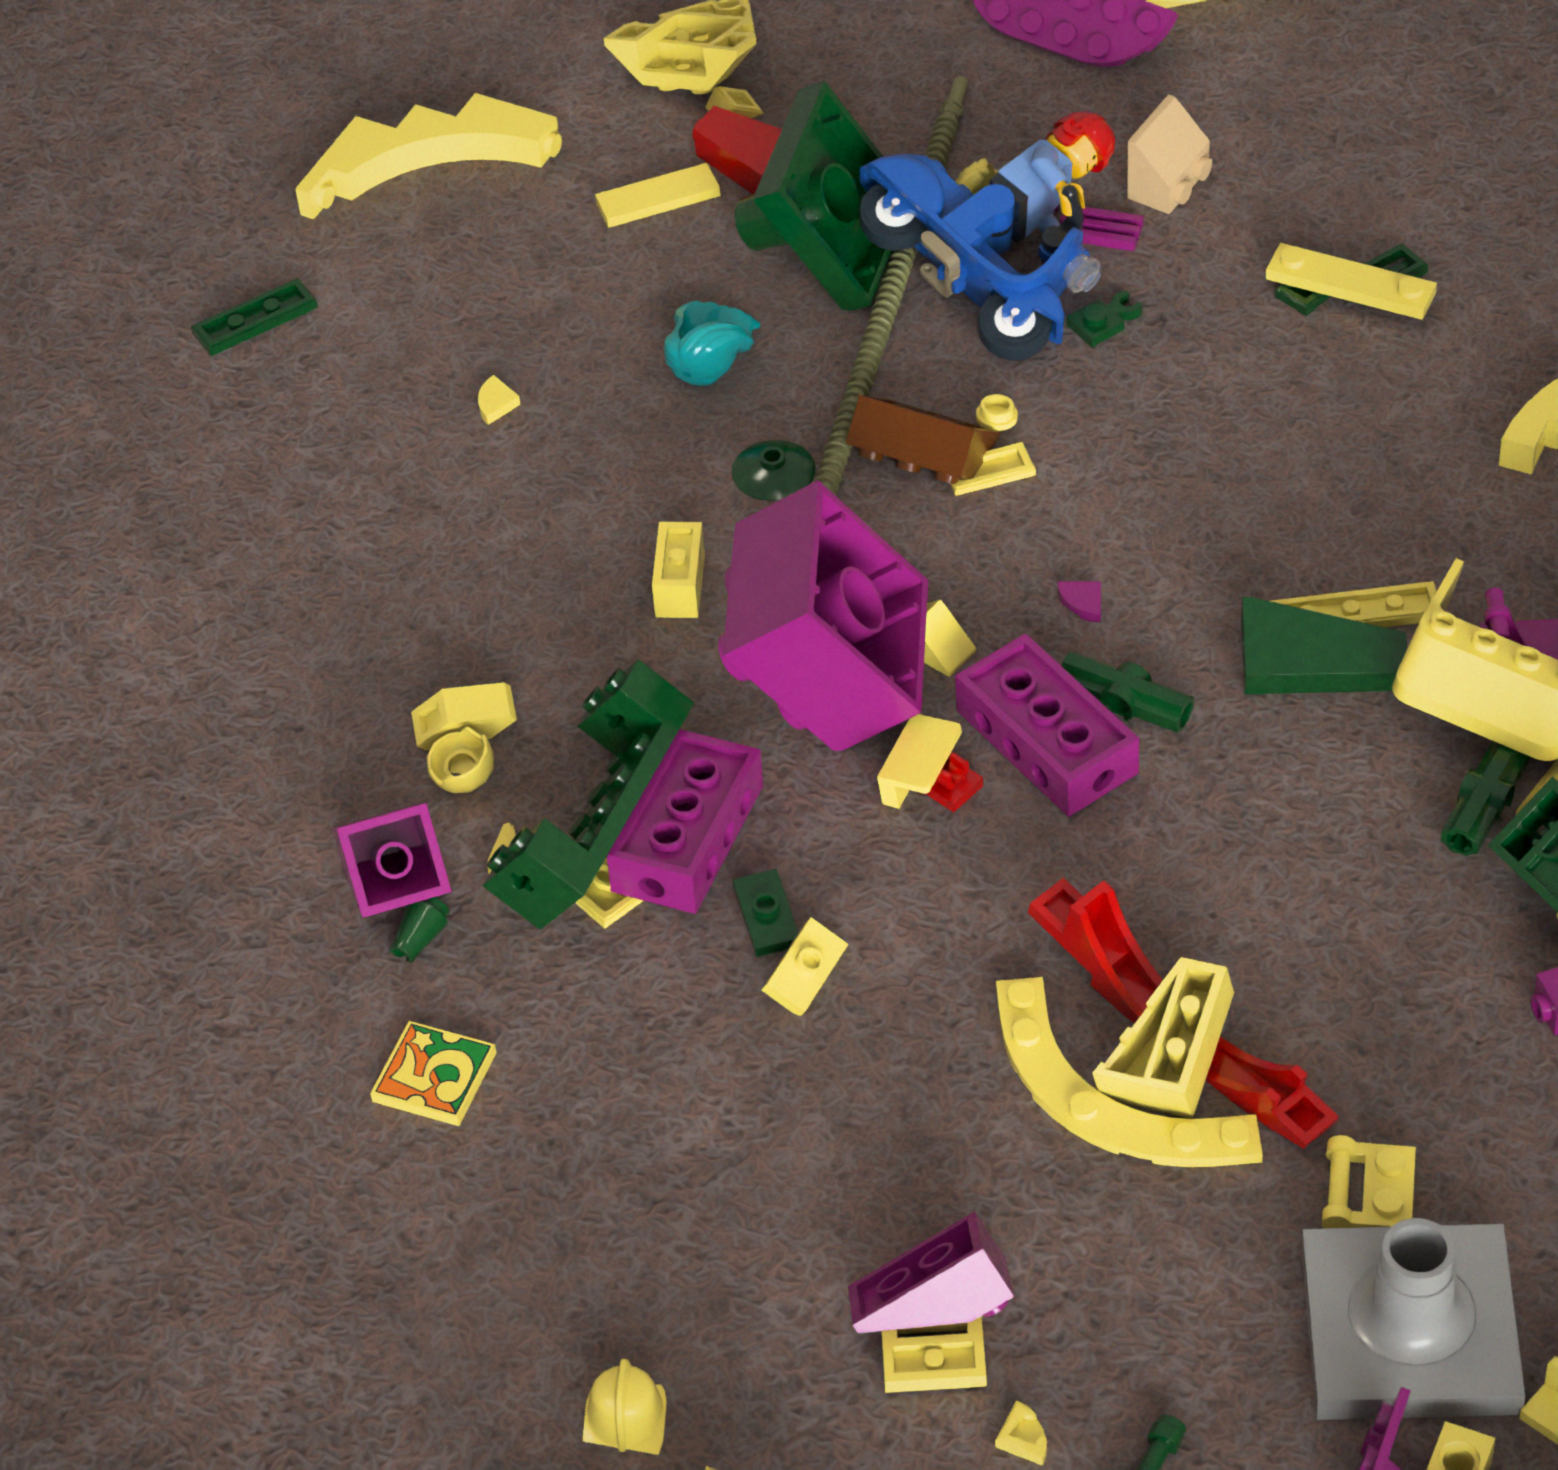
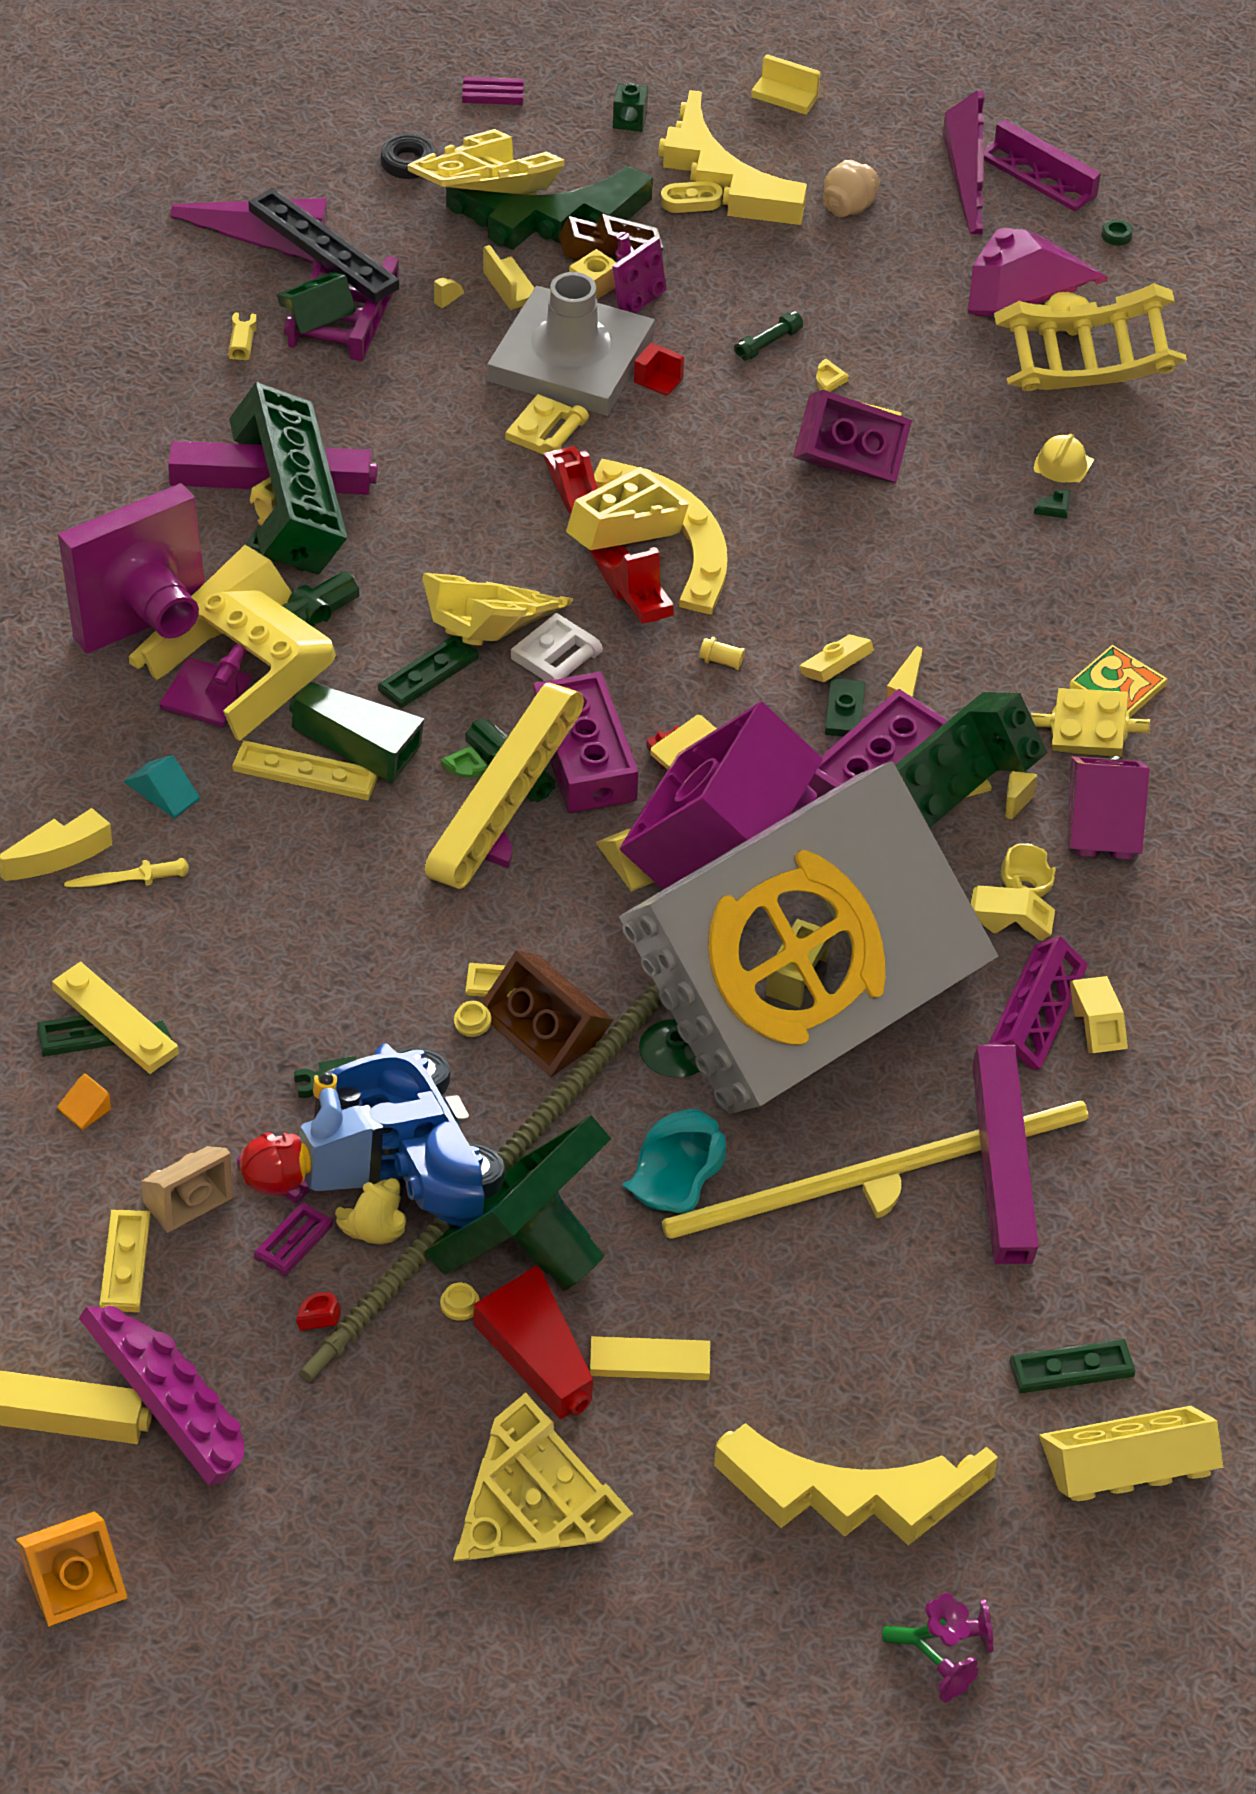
camera: 165 degrees left, 0 degrees up
none -> light orange slope [57,1074,111,1131]
none -> light yellow sword [64,858,189,887]
none -> light yellow tile [100,1210,151,1312]
none -> teal slope [124,755,200,819]
none -> red tile [296,1292,341,1331]
none -> dark green tile [378,635,478,709]
none -> light yellow wedge [422,573,573,645]
none -> light yellow beam [425,683,584,889]
none -> bright green tile [441,746,488,778]
none -> white plate [511,613,603,682]
none -> light grey panel [619,761,998,1114]
none -> red panel [634,343,684,396]
none -> light yellow axle [662,1101,1088,1239]
none -> light yellow pin [699,637,745,670]
none -> magenta plant [882,1593,994,1703]
none -> light yellow piece [886,646,922,699]
none -> magenta brick [972,1042,1038,1265]
none -> magenta fence [989,935,1088,1070]
none -> light yellow plate [1031,688,1150,757]
none -> dark green tile [1034,490,1071,519]
none -> light yellow slope [1039,1406,1224,1501]
none -> light yellow slope [1070,976,1128,1053]

